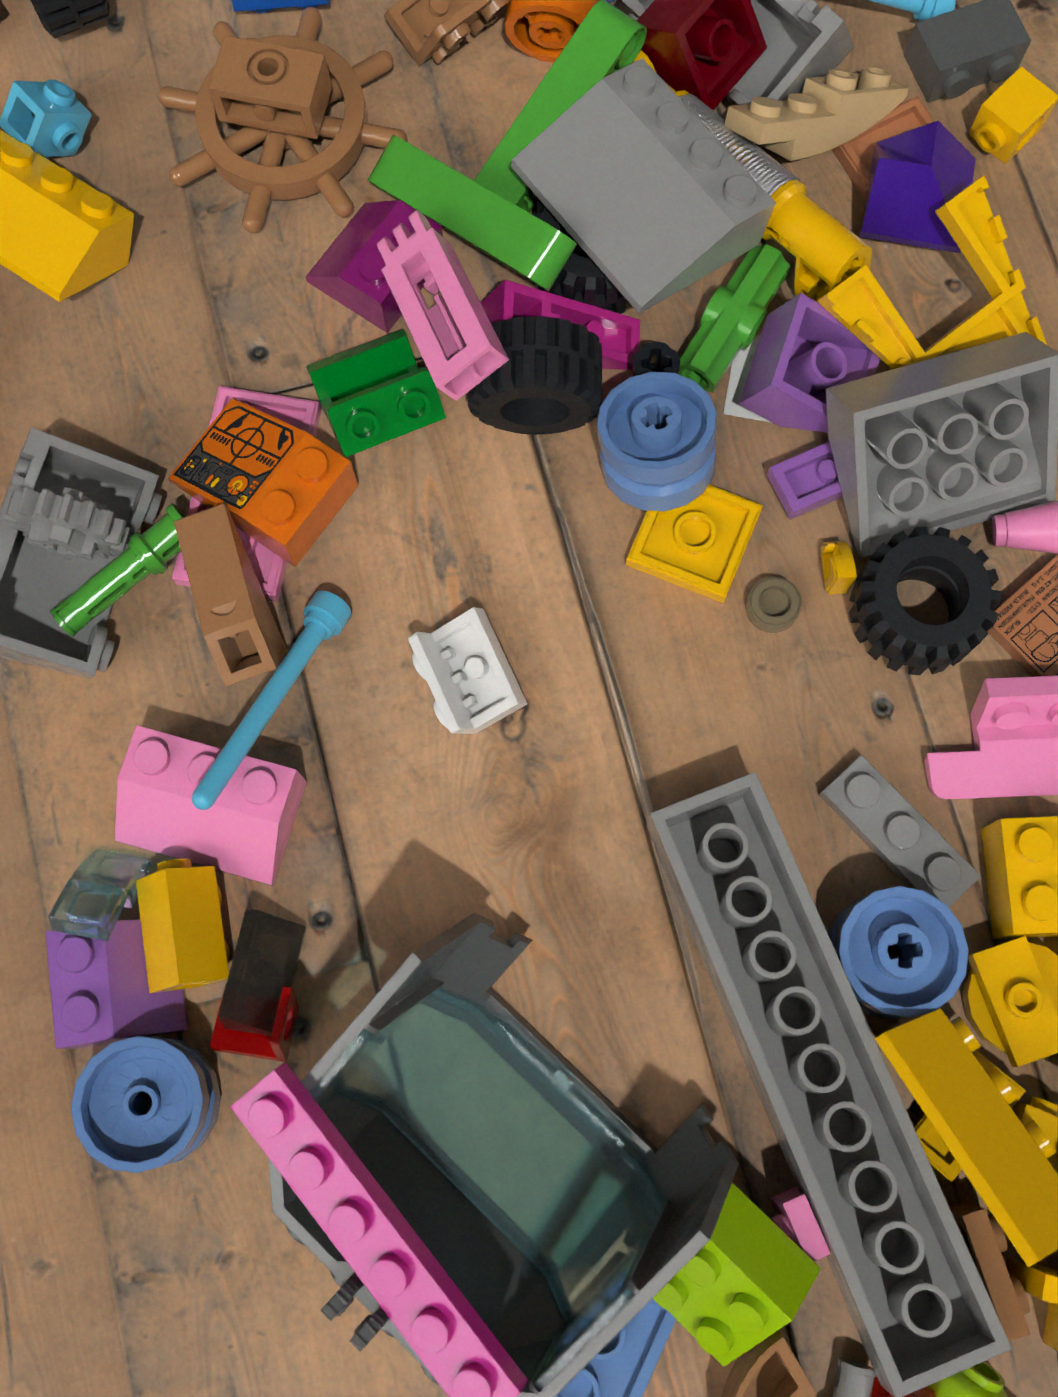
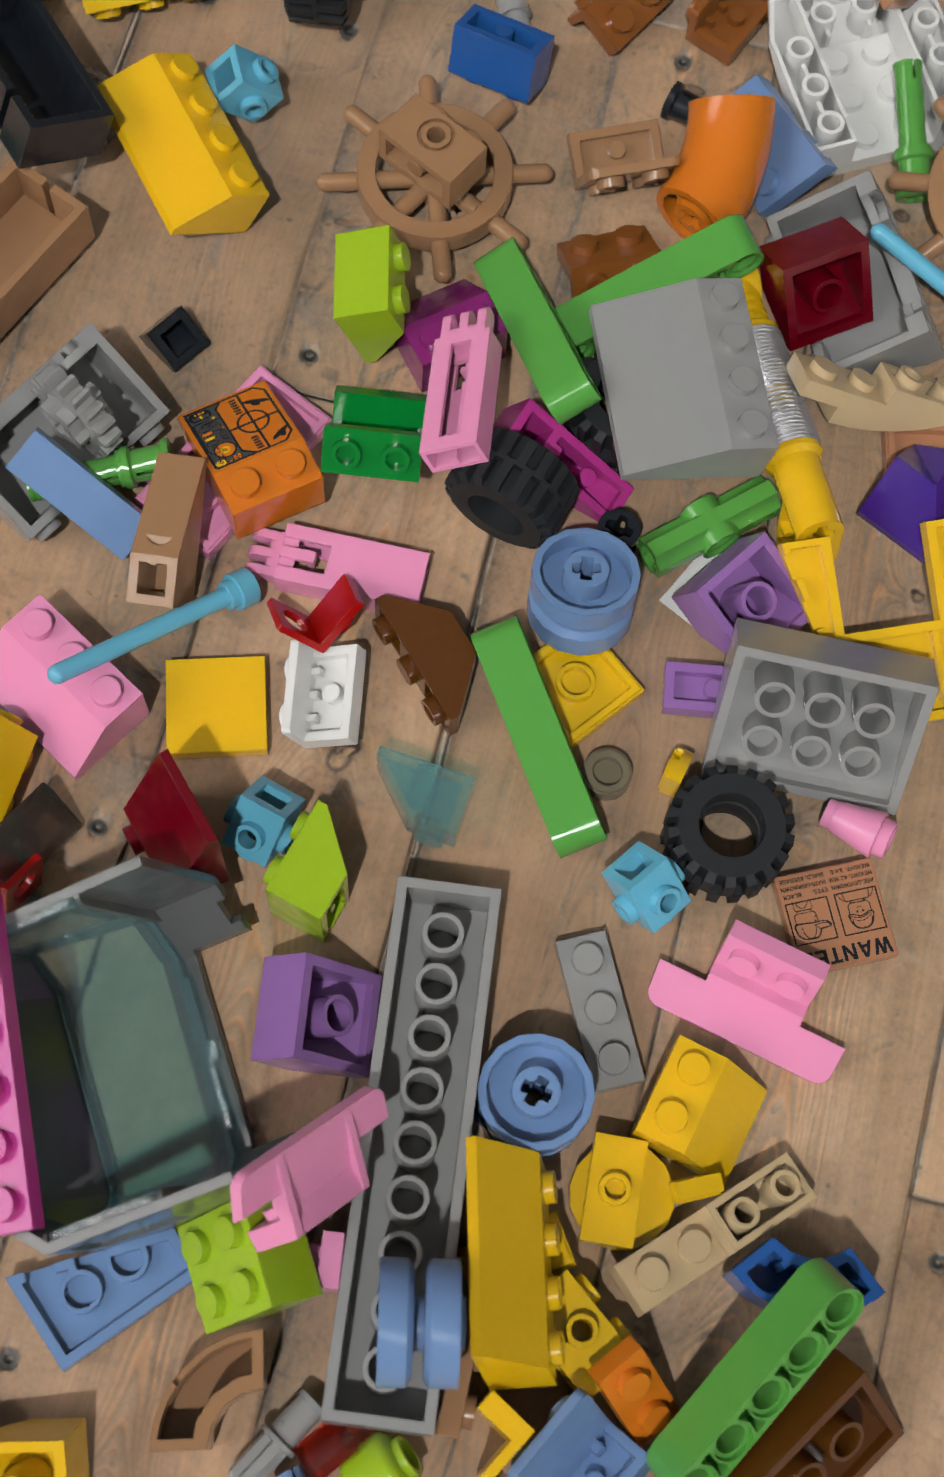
camera: 20 degrees right, 5 degrees down
none -> medium blue tile [5,427,142,560]
none -> dark red slope [122,749,230,884]
none -> black slope [139,305,210,372]
none -> yellow tile [165,656,268,759]
none -> medium azure brick [221,775,306,867]
none -> bright pink plate [230,1086,389,1253]
none -> bright pink hinge [244,523,430,611]
none -> medium lavender slope [251,952,382,1078]
none -> lime slope [263,800,349,943]
none -> red bracket [267,574,364,654]
none -> lime slope [333,225,411,363]
none -> reddish brown slope [372,594,477,737]
none -> medium blue wheel [376,1257,466,1390]
none -> clear light blue slope [377,745,476,848]
none -> bright green beam [470,615,608,858]
none -> dark orange bracket [557,225,661,299]
none -> medium azure brick [601,841,691,933]

